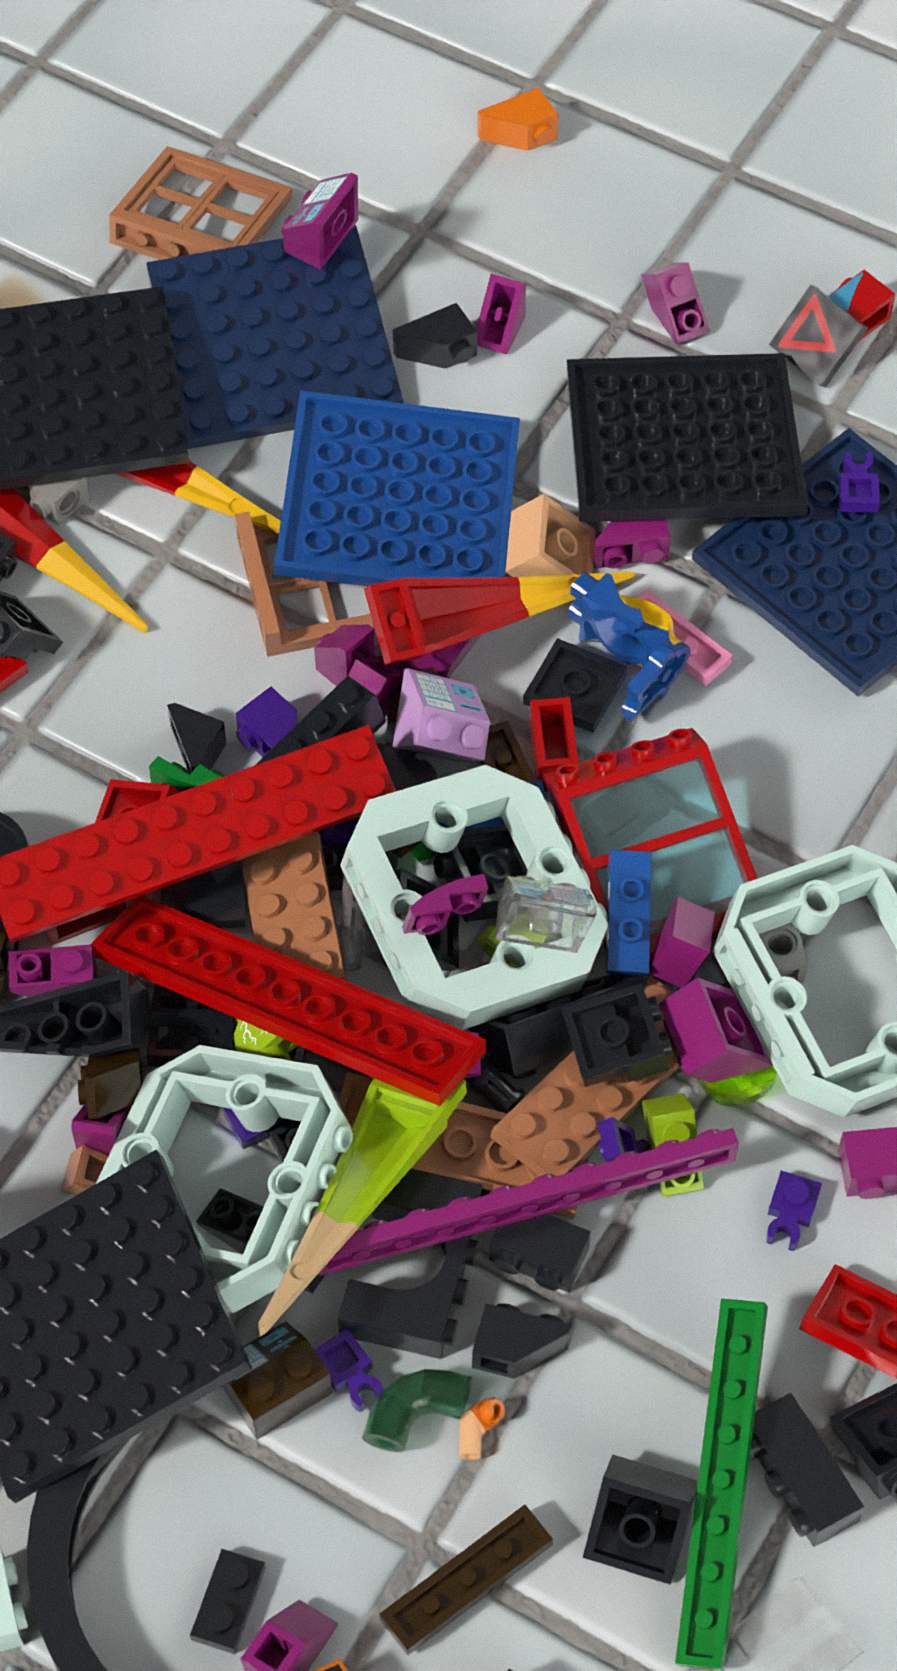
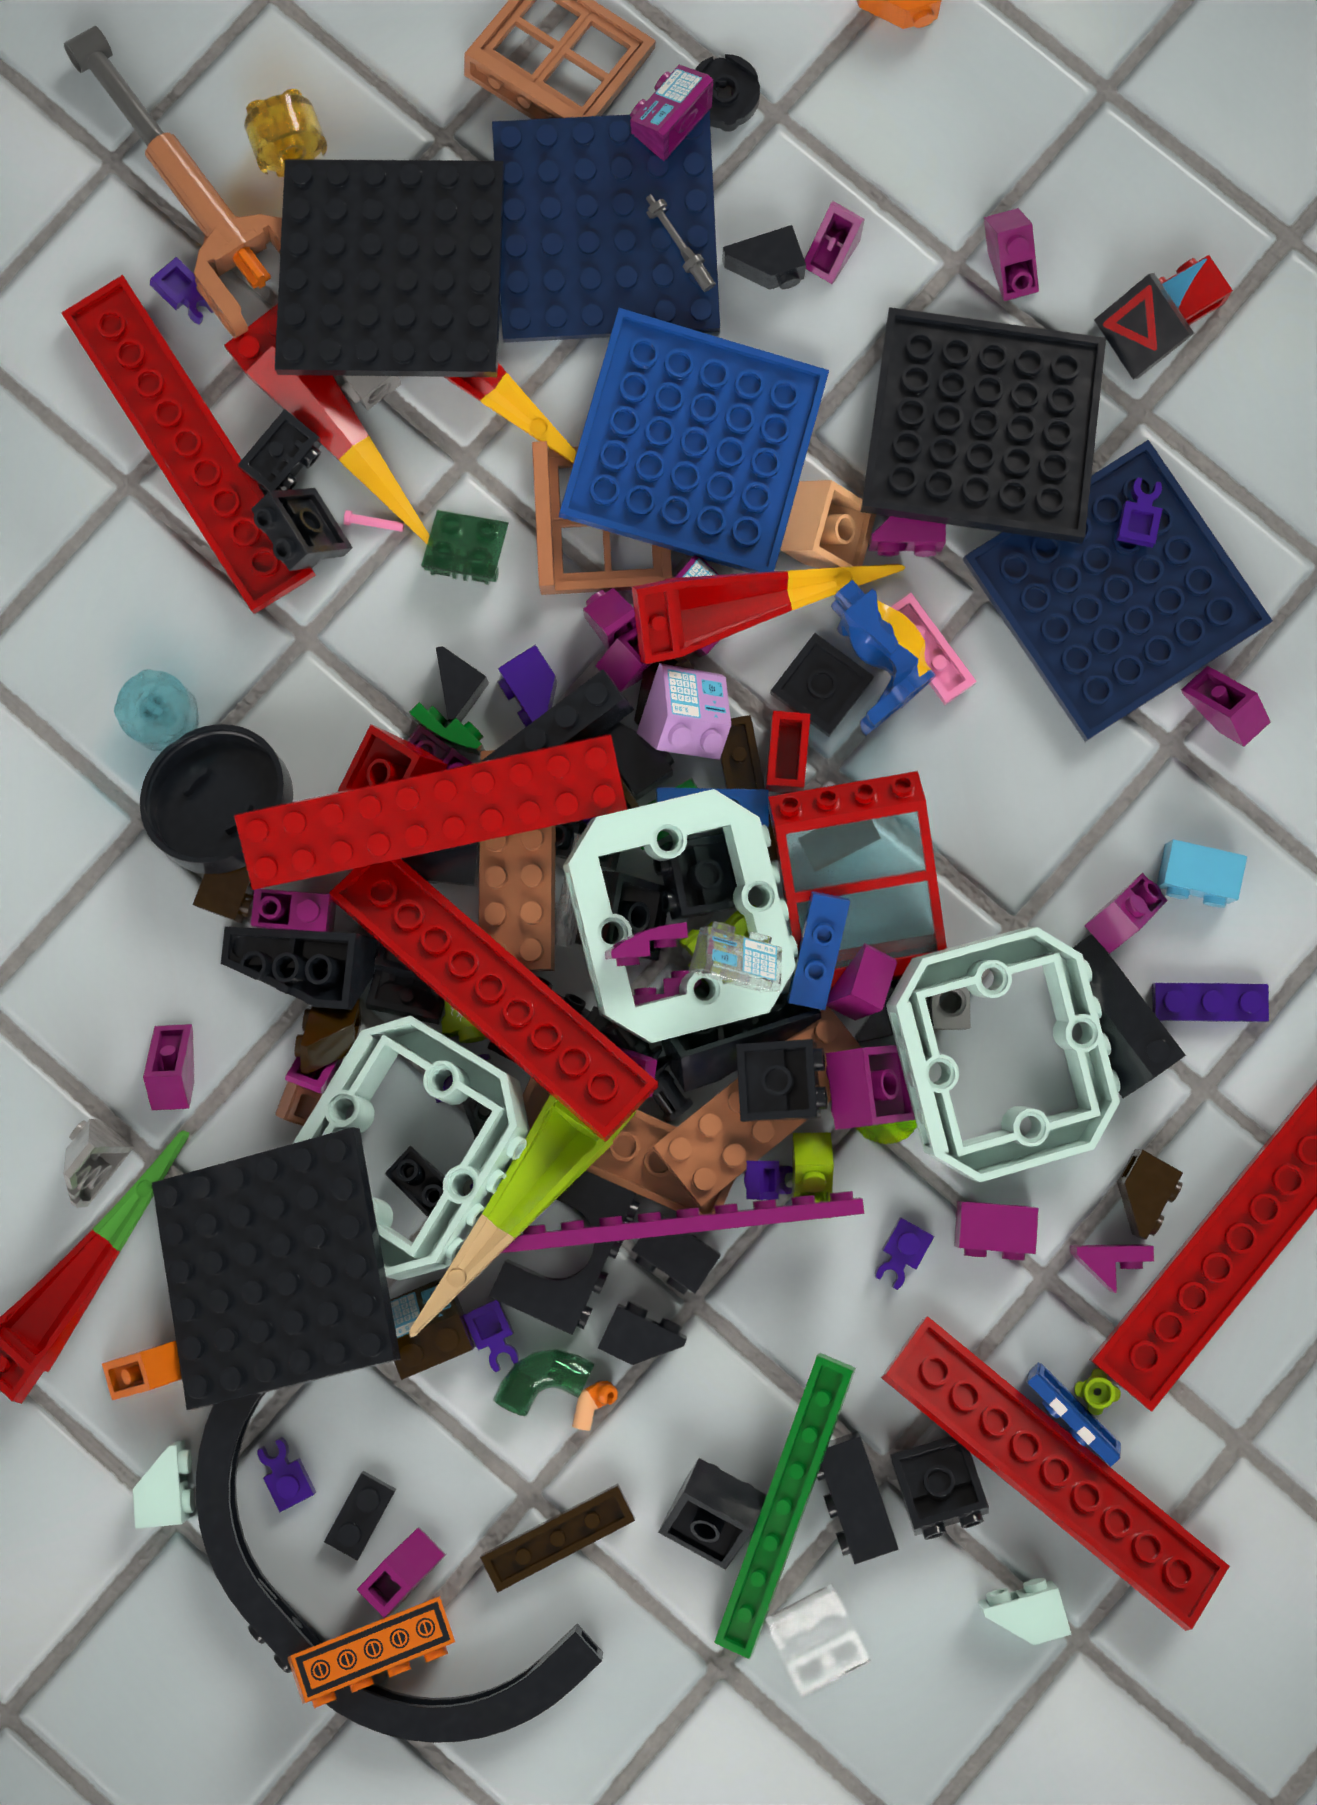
camera: 15 degrees right, 25 degrees up
none -> dark purple plate [257,1437,316,1512]
none -> bright pink piece [344,510,404,532]
none -> clear green hinge [421,510,509,585]
none -> dark grey piece [646,194,716,292]
none -> black plate [695,54,760,132]

